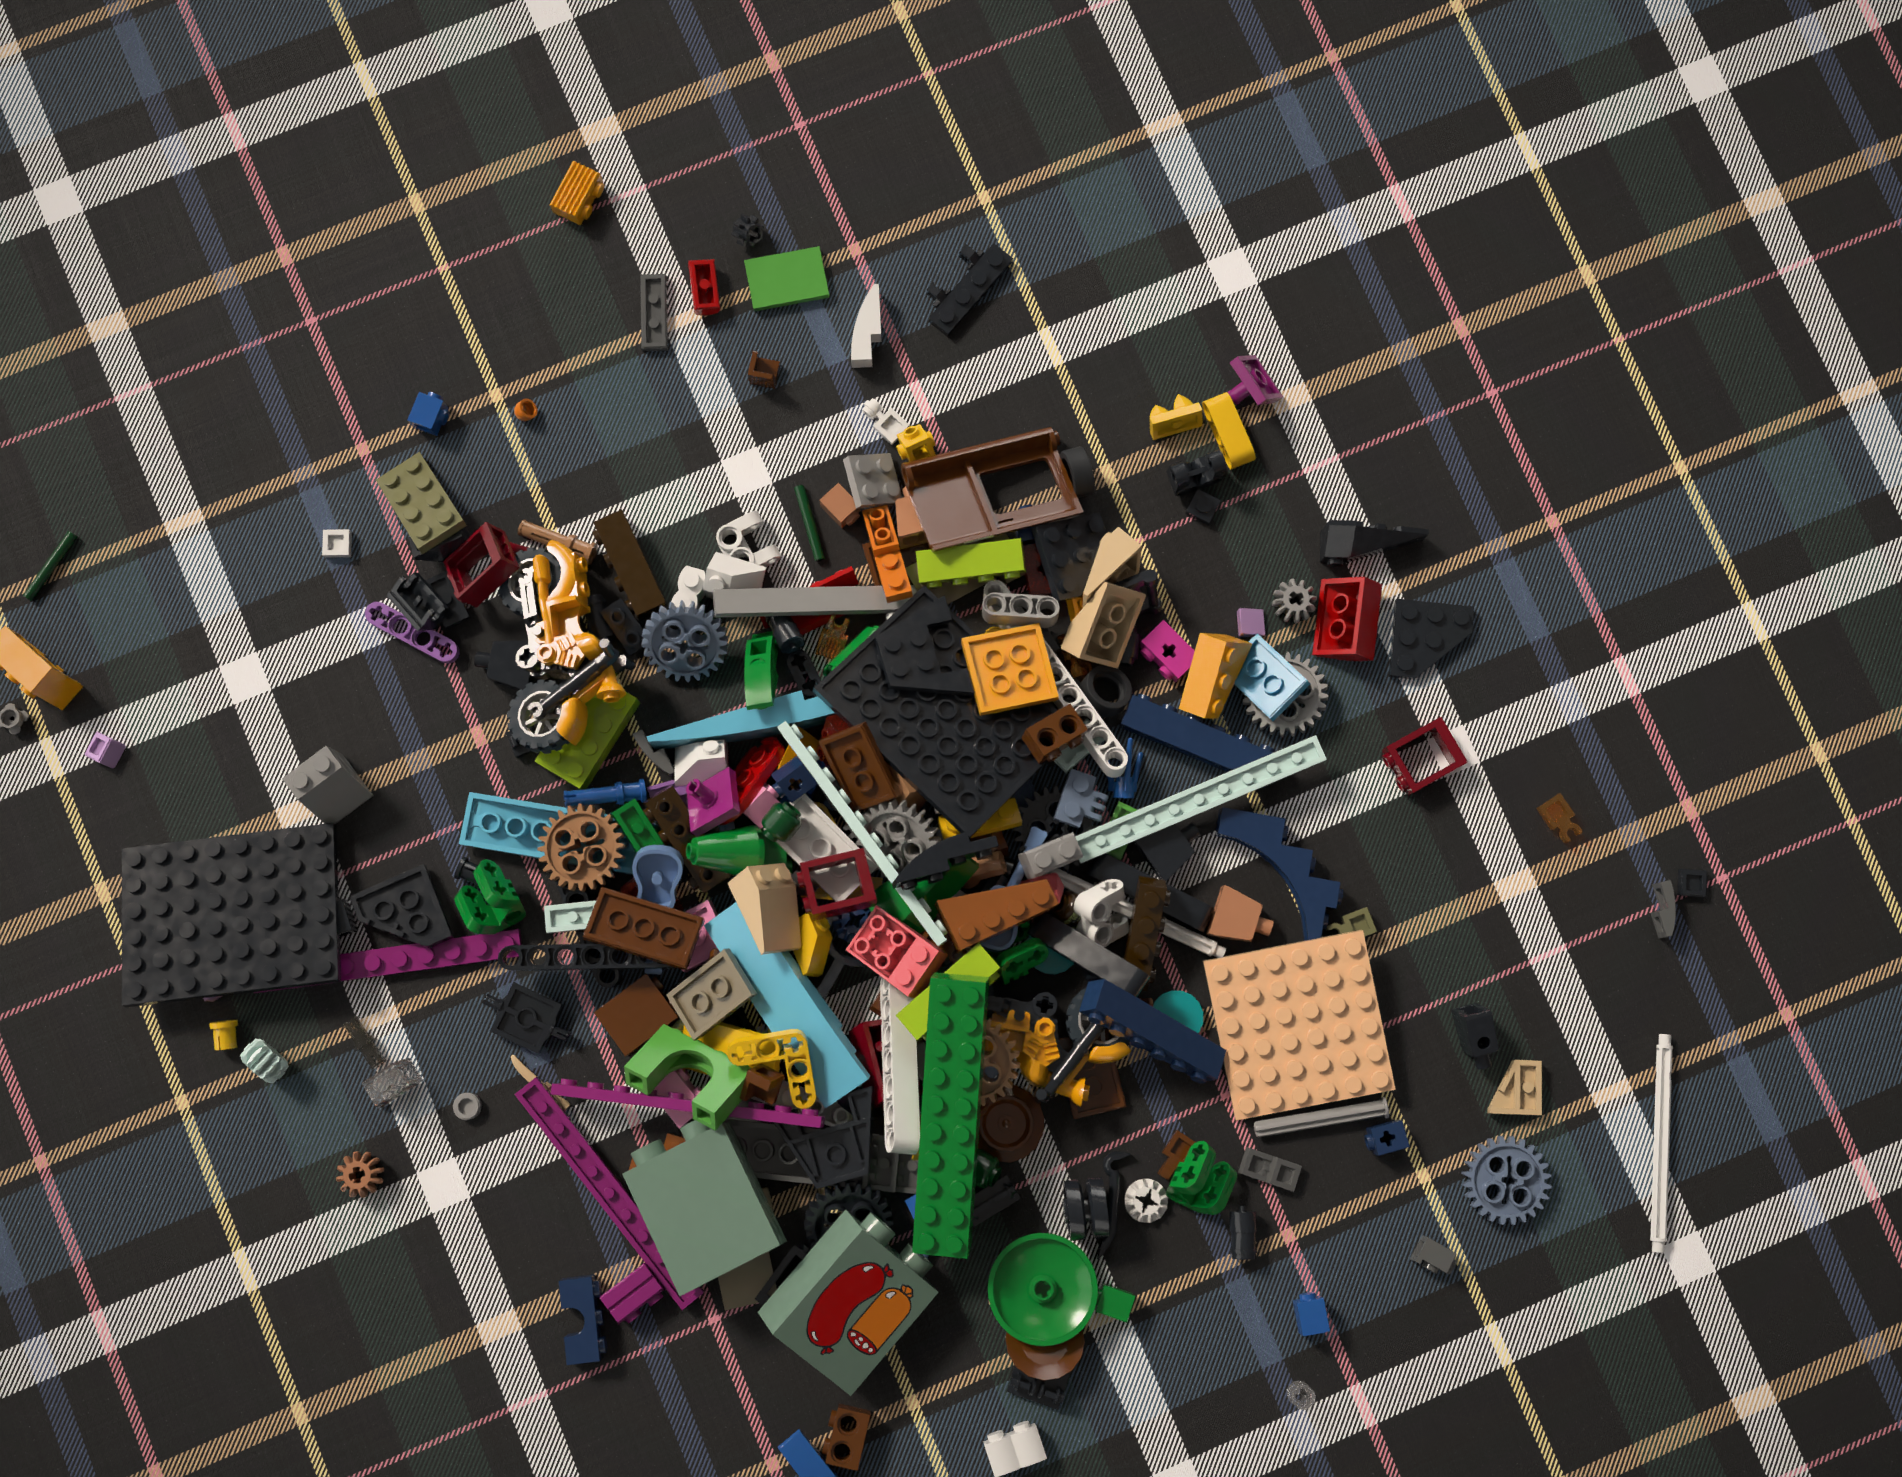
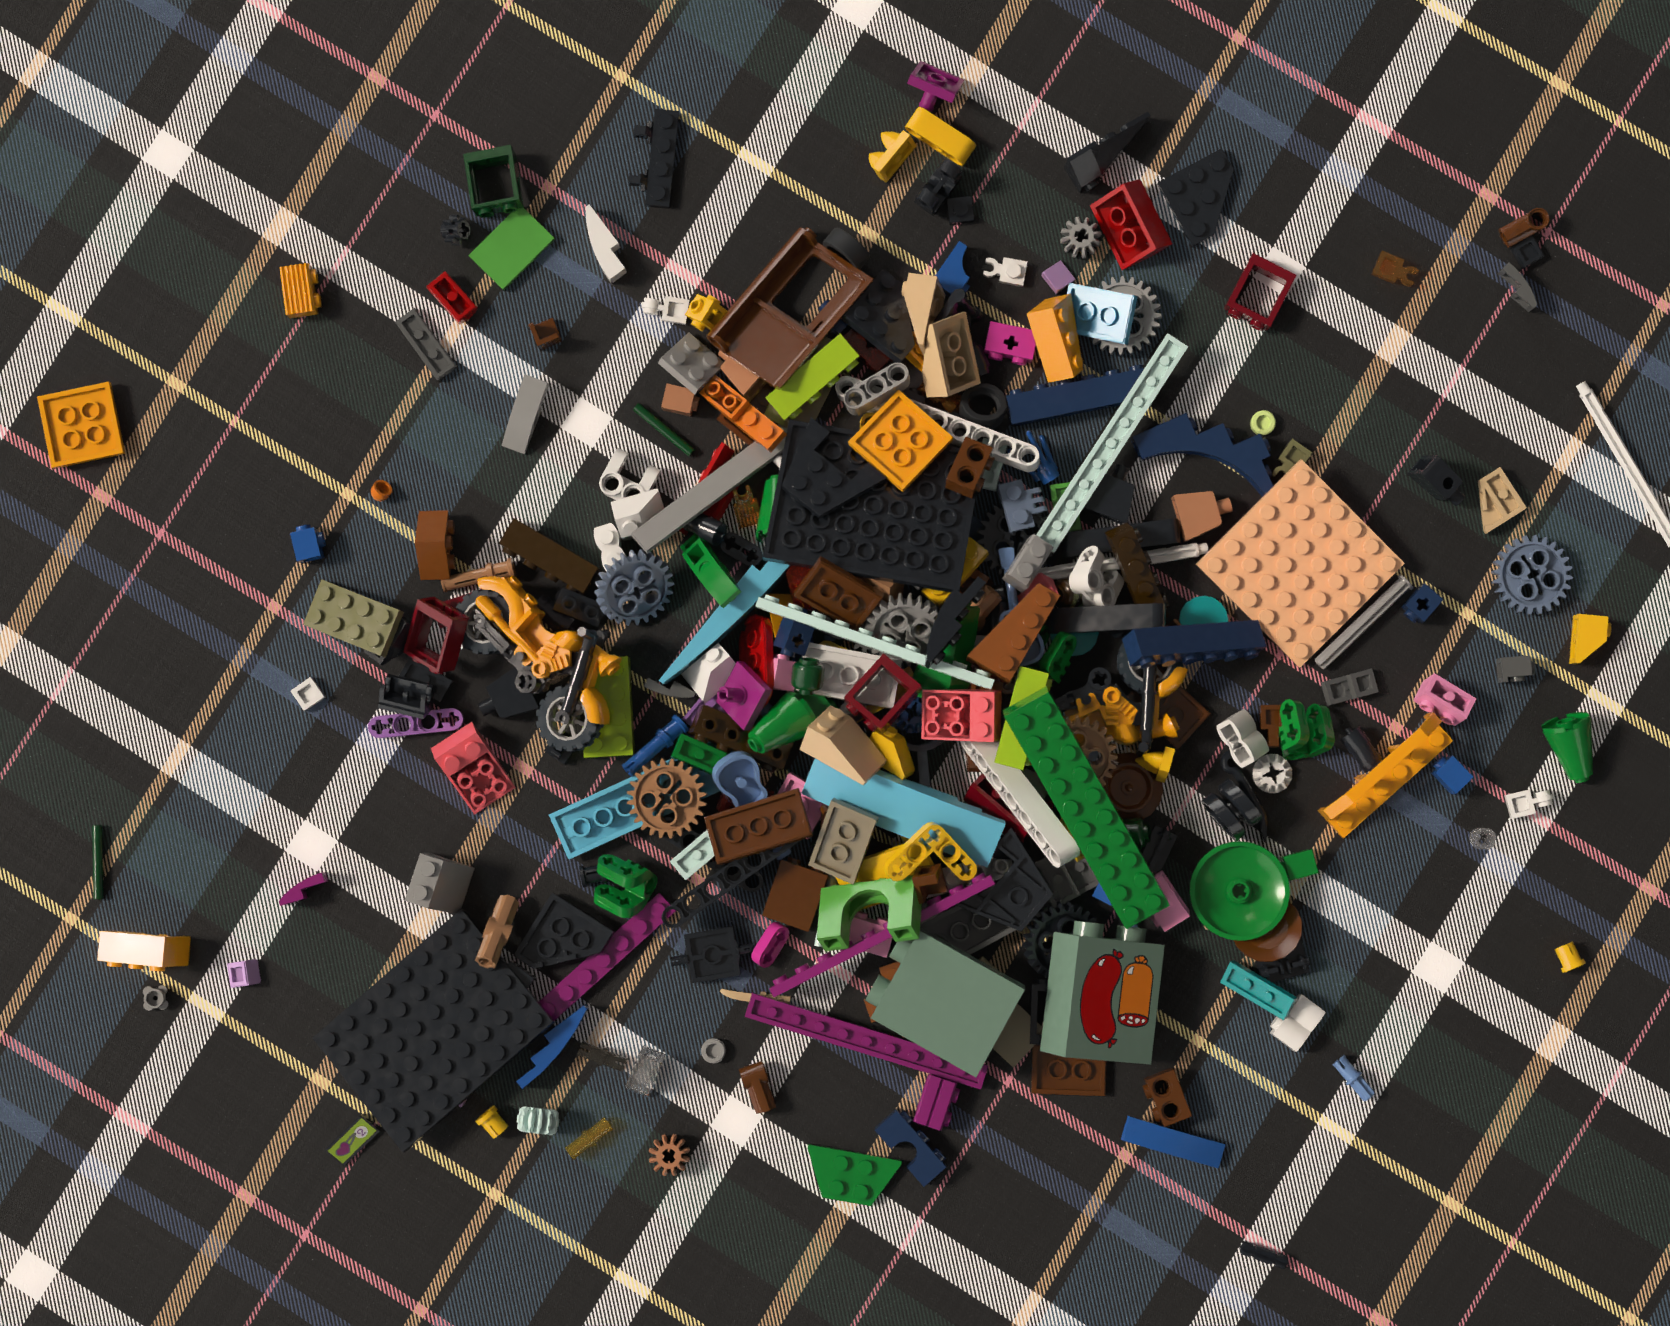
camera: 25 degrees left, 5 degrees up
none -> light orange plate [37,381,125,469]
none -> magenta slope [279,872,328,906]
none -> slope [325,1114,380,1166]
none -> dark orange brick [415,510,455,580]
none -> coral slope [431,722,516,814]
none -> dark green window [463,145,524,218]
none -> medium nougat piece [475,895,520,968]
none -> light grey slope [502,374,549,455]
none -> blue slope [516,1004,589,1089]
none -> clear yellow pin [564,1117,613,1160]
none -> reddish brown piece [739,1061,776,1114]
none -> dark pink beam [751,922,789,968]
none -> green wing [807,1144,902,1206]
none -> blue arch [935,241,970,297]
none -> white plate [983,257,1027,287]
none -> reddish brown tile [1031,1044,1106,1096]
none -> yellow tile [1135,746,1175,783]
none -> bright pink brick [1150,870,1190,932]
none -> white brick [1217,709,1269,768]
none -> teal plate [1220,960,1297,1020]
none -> yellowish green tile [1250,410,1276,436]
none -> light orange plate [1318,712,1453,838]
none -> bright pink brick [1413,673,1476,726]
none -> reddish brown piece [1498,208,1549,248]
none -> white plate [1504,789,1554,819]
none -> green cone [1541,712,1593,783]
none -> yellow slope [1569,614,1611,664]

